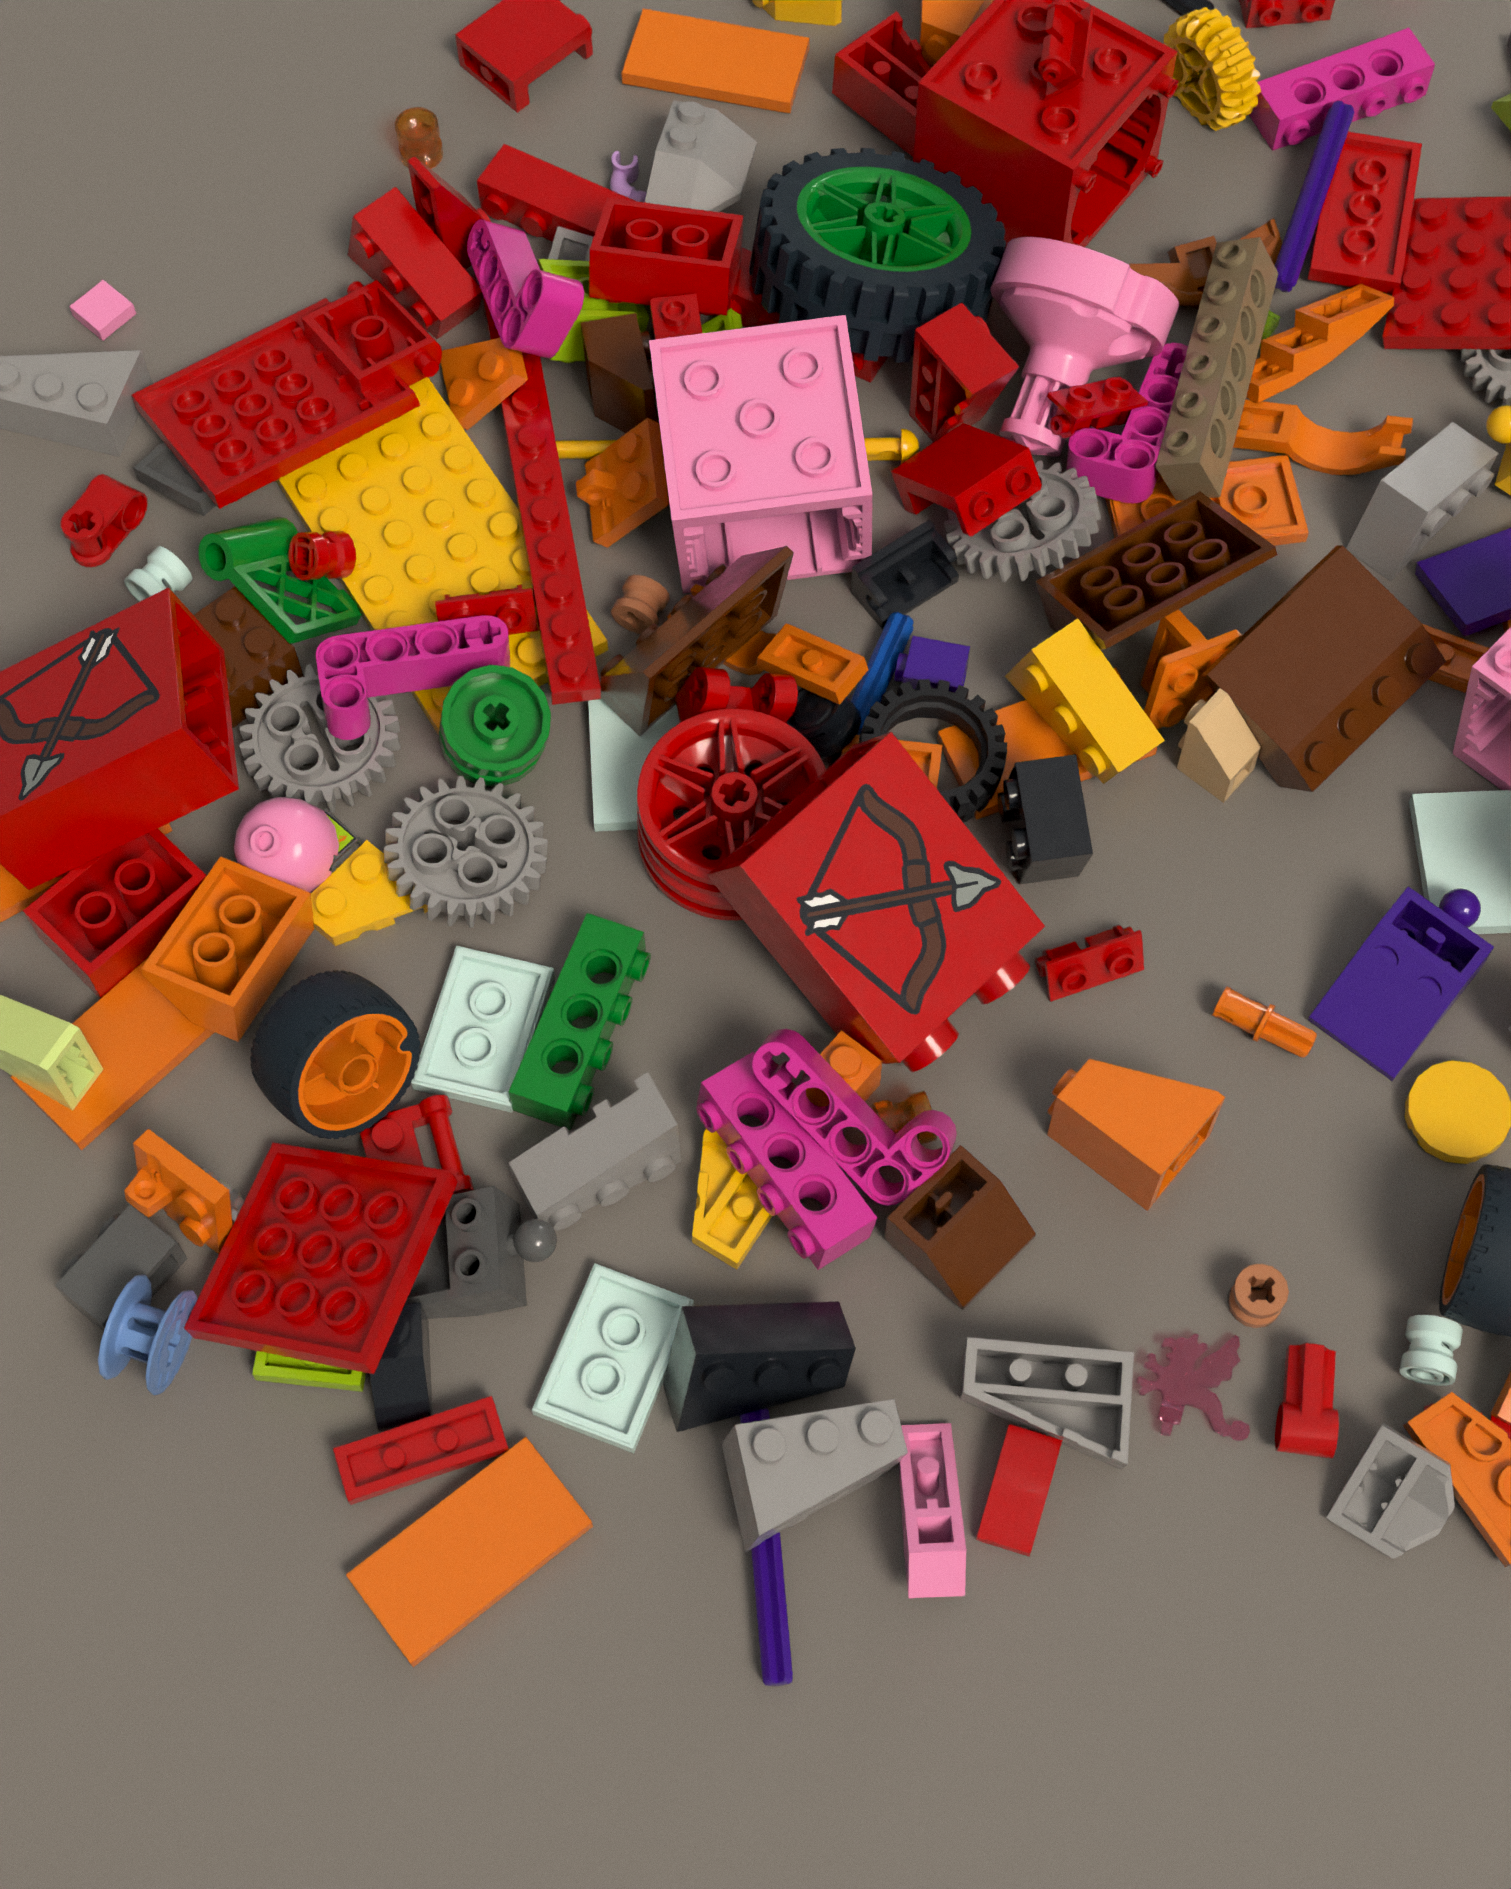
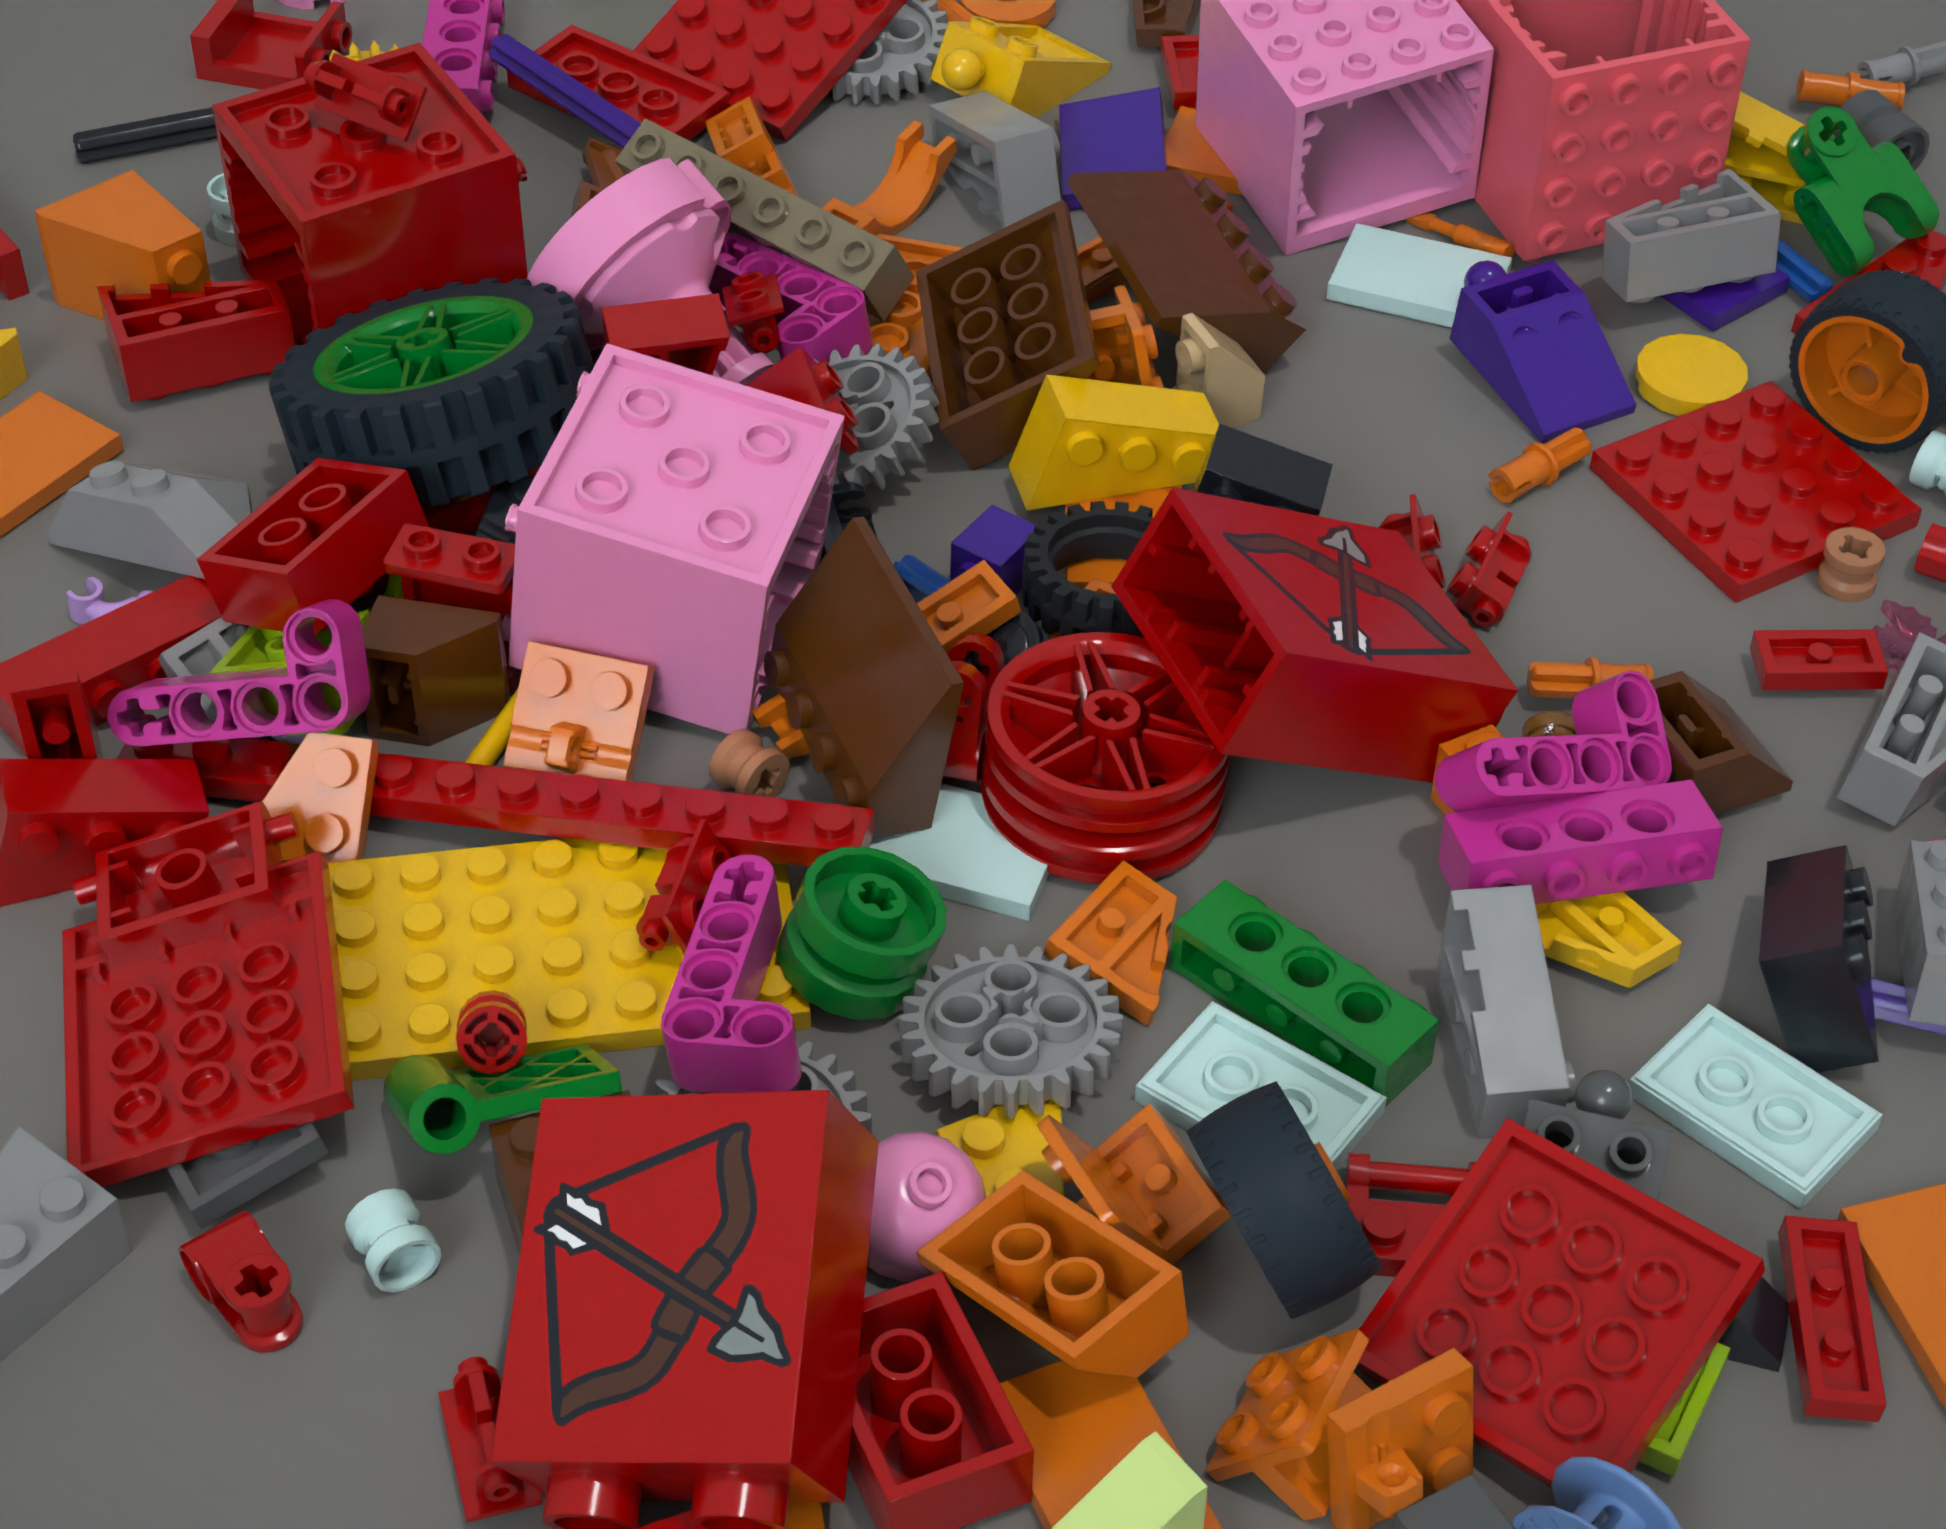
camera: 70 degrees left, 20 degrees down
orange slope [1047,1059,1225,1211] -> none
none -> orange bracket [1037,1104,1232,1265]
none -> orange wing [1043,860,1177,1027]
none -> orange bracket [1206,1328,1372,1522]
none -> red hinge [1446,511,1532,627]
none -> orange axle [1526,657,1654,699]
none -> red plate [1589,381,1922,603]
none -> red plate [1750,629,1889,690]

